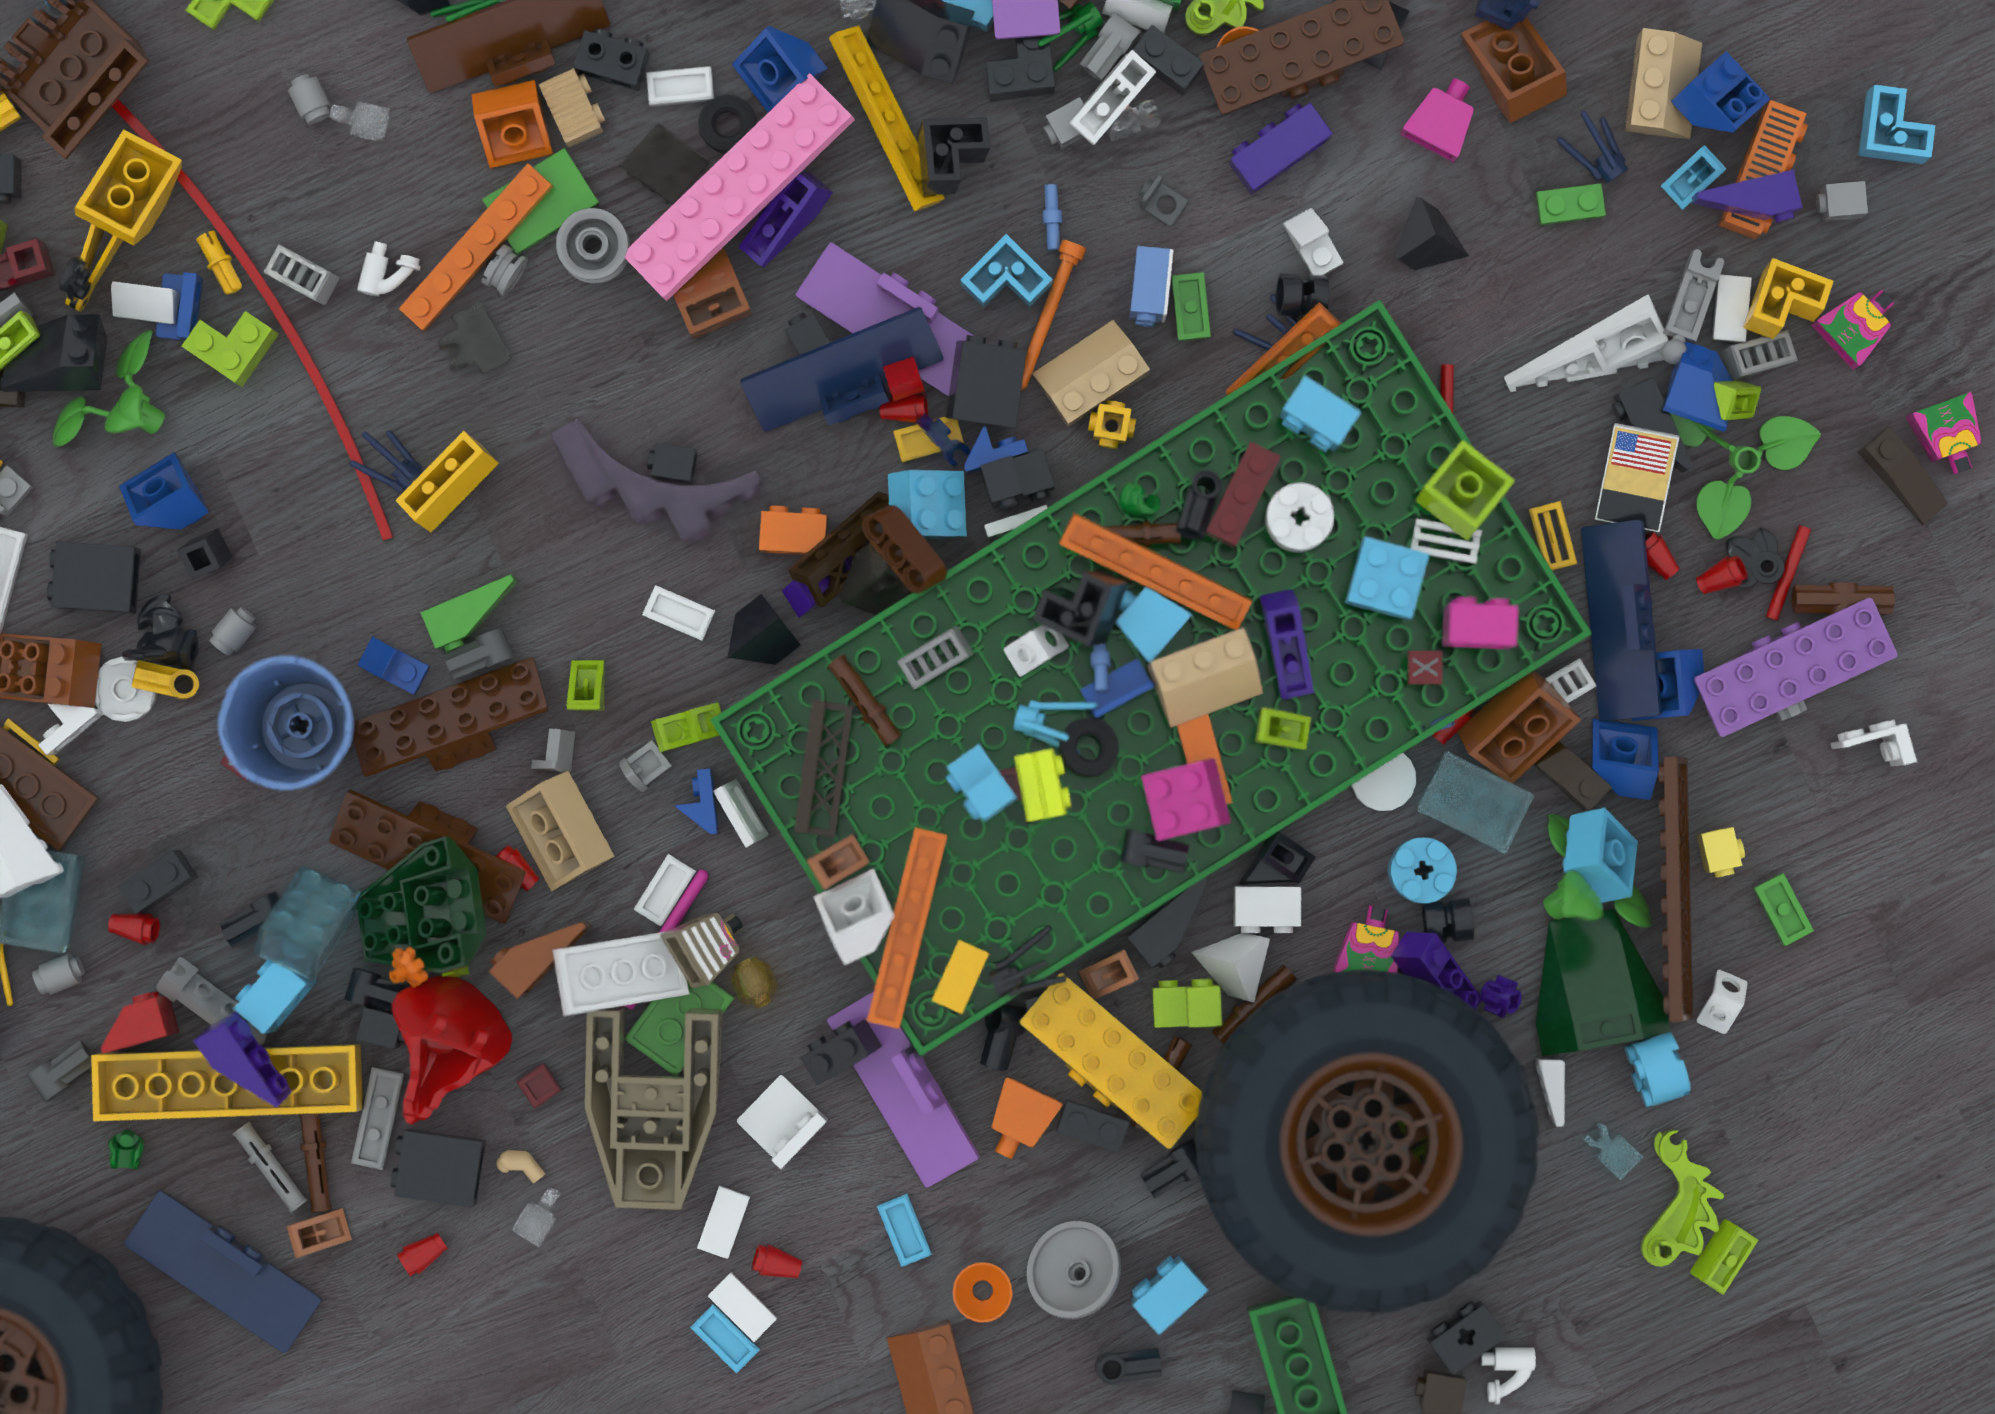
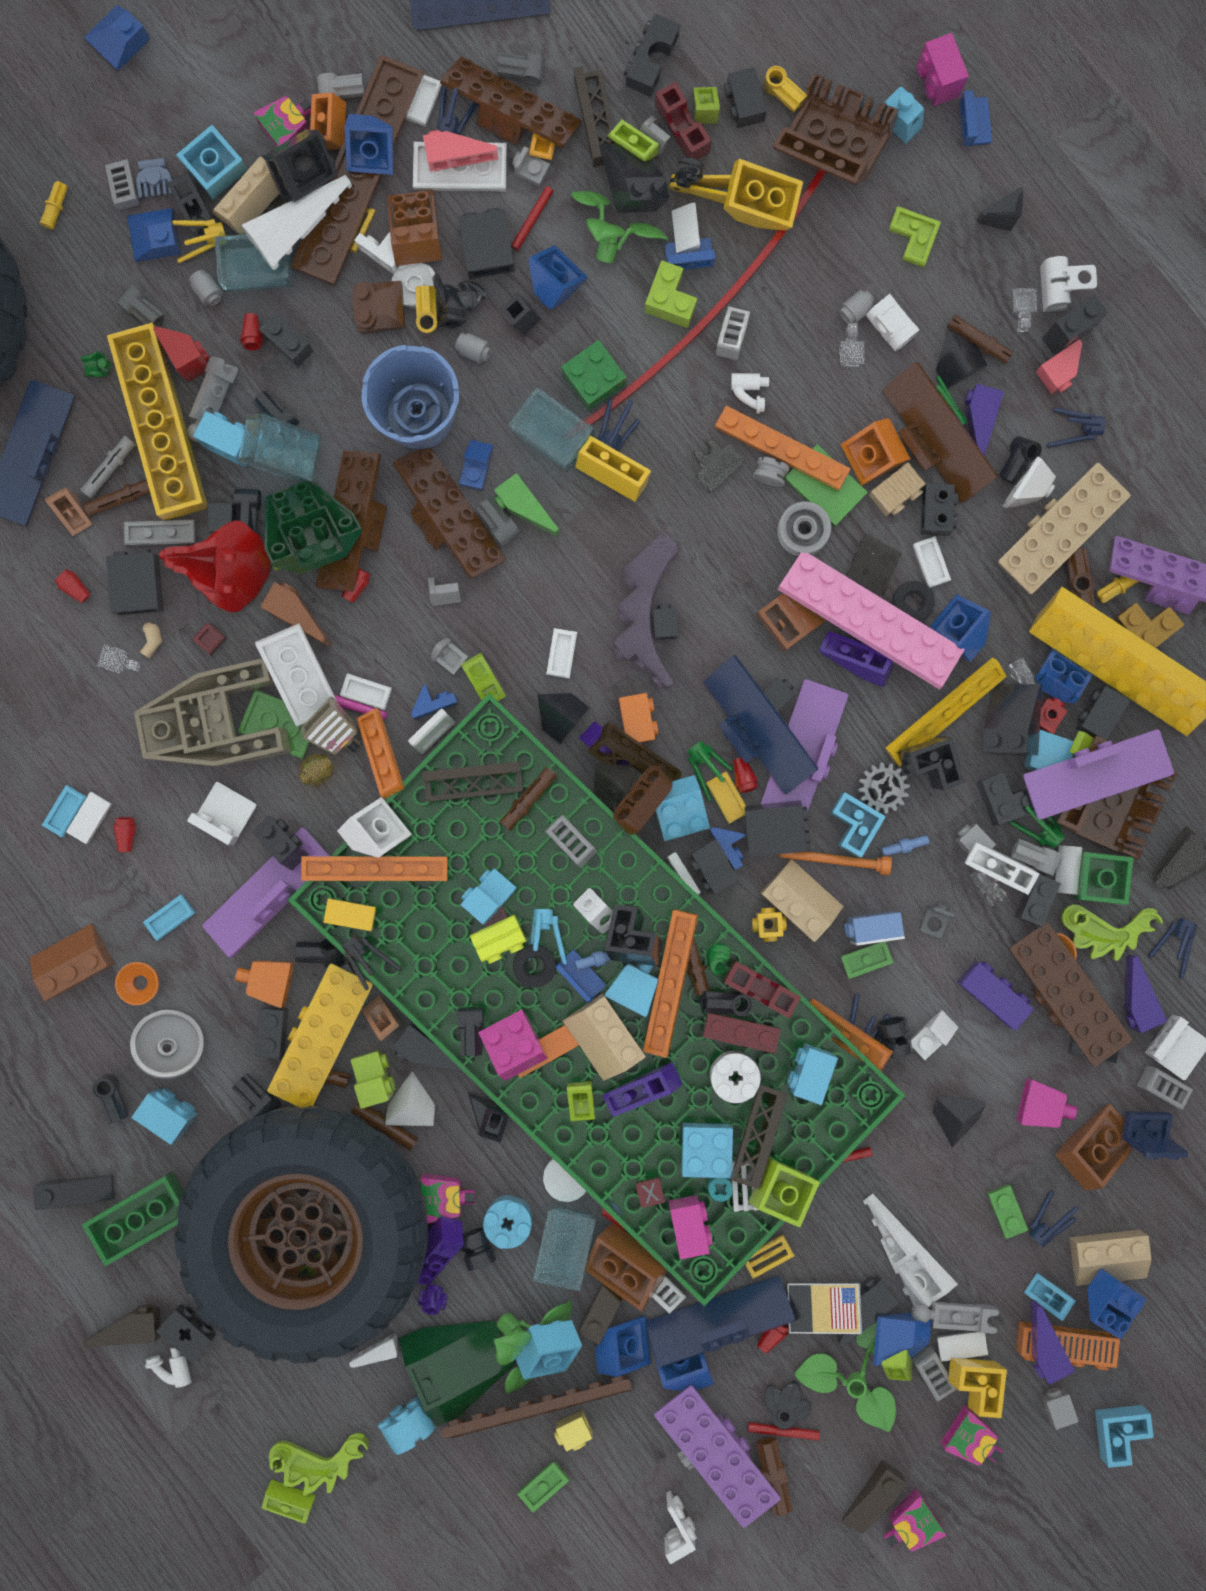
camera: 75 degrees right, 0 degrees up
dark purple slope [194,1011,292,1107] -> none
yellow axle [196,231,242,295] -> none
orange plant [389,947,428,987] -> none
tan slope [506,771,615,892] -> none
lime slope [567,660,605,711] -> none
white tile [697,1185,751,1259] -> none
nougat slope [807,834,870,889] -> none
red brick [883,356,925,401] -> none
clear blue plate [915,414,970,467] -> none
white brick [1234,887,1301,933] -> none
clear light blue plate [1583,1122,1643,1181] -> none
red cone [1696,555,1748,595] -> none
white bracket [1697,970,1747,1034] -> none
none -> reddish brown slope [352,281,405,334]
none -> orange tile [356,708,405,799]
none -> clear light blue brick [509,387,595,472]
none -> red bar [511,186,554,251]
none -> green brick [561,340,627,412]
none -> green plant [687,741,733,801]
none -> teal wheel [707,1178,733,1202]
none -> arch [723,960,801,1019]
none -> dark brown fence [730,1085,788,1189]
none -> light grey gear [857,762,910,814]
none -> white piece [866,294,919,352]

